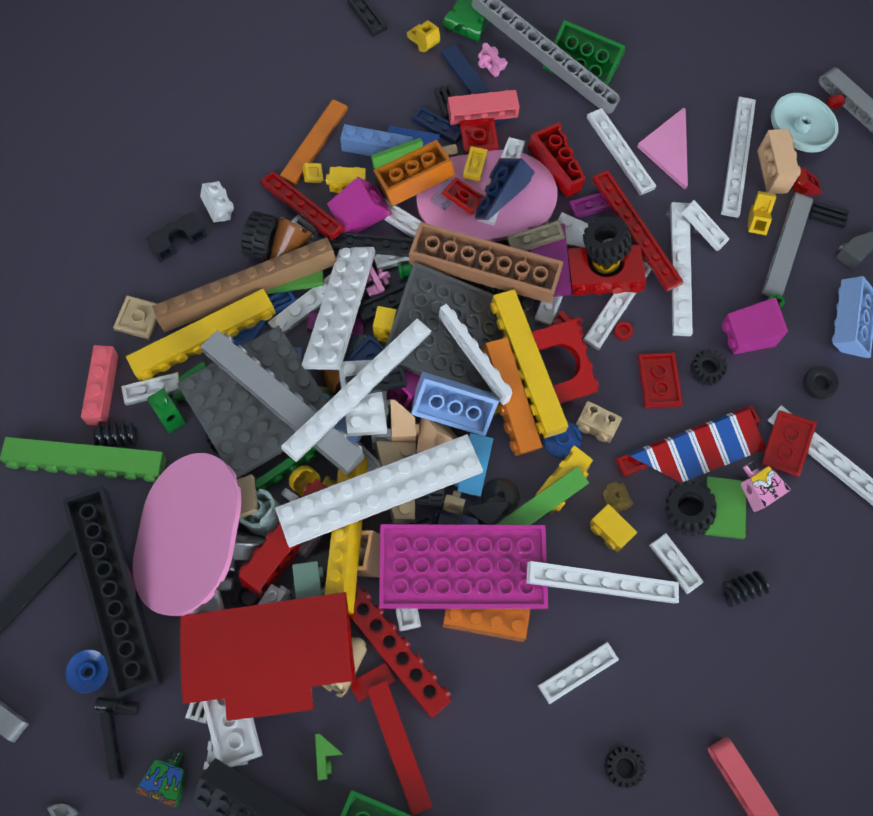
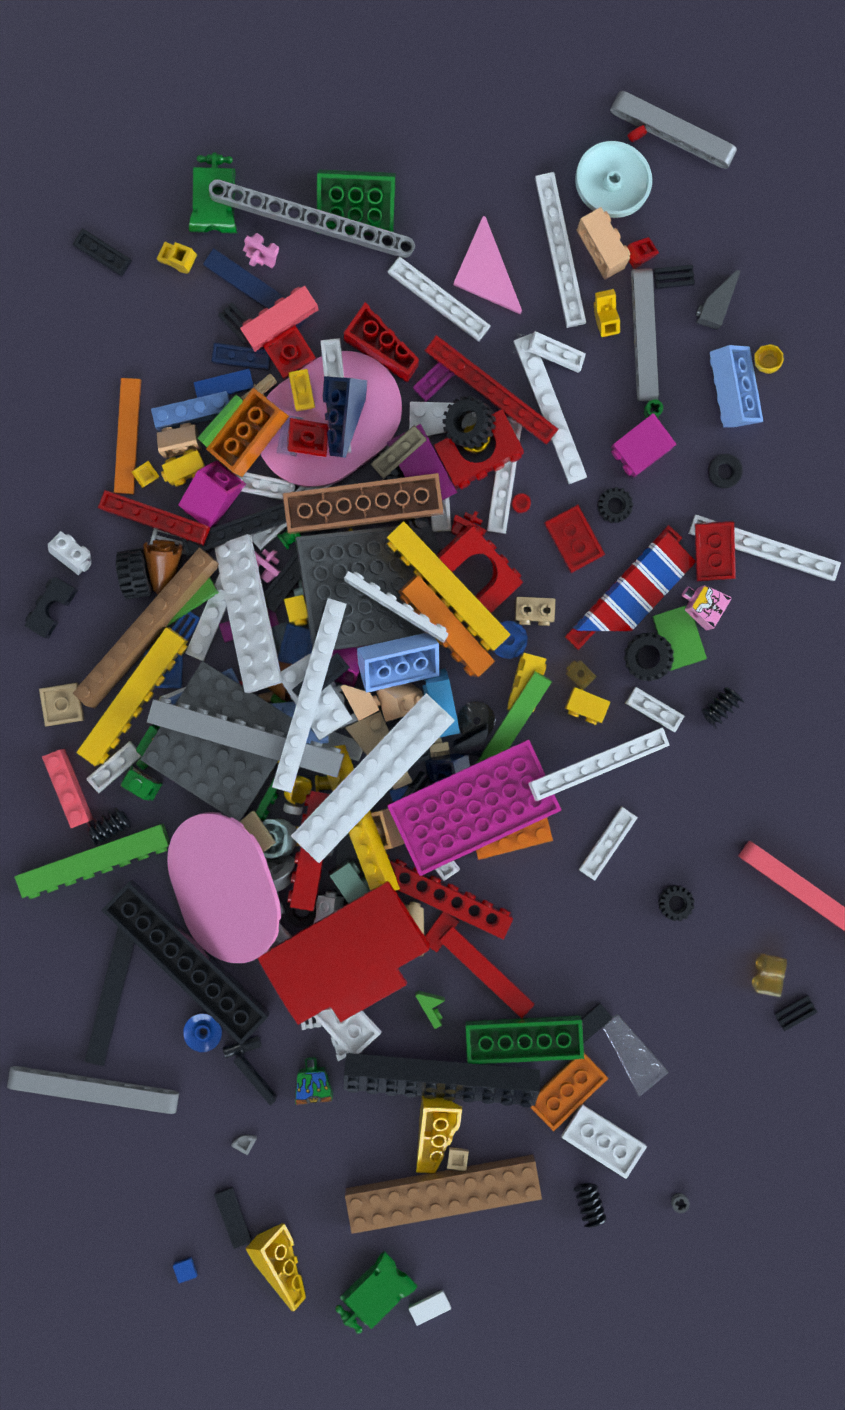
camera: 20 degrees left, 20 degrees up
none -> light nougat slope [157,423,202,458]

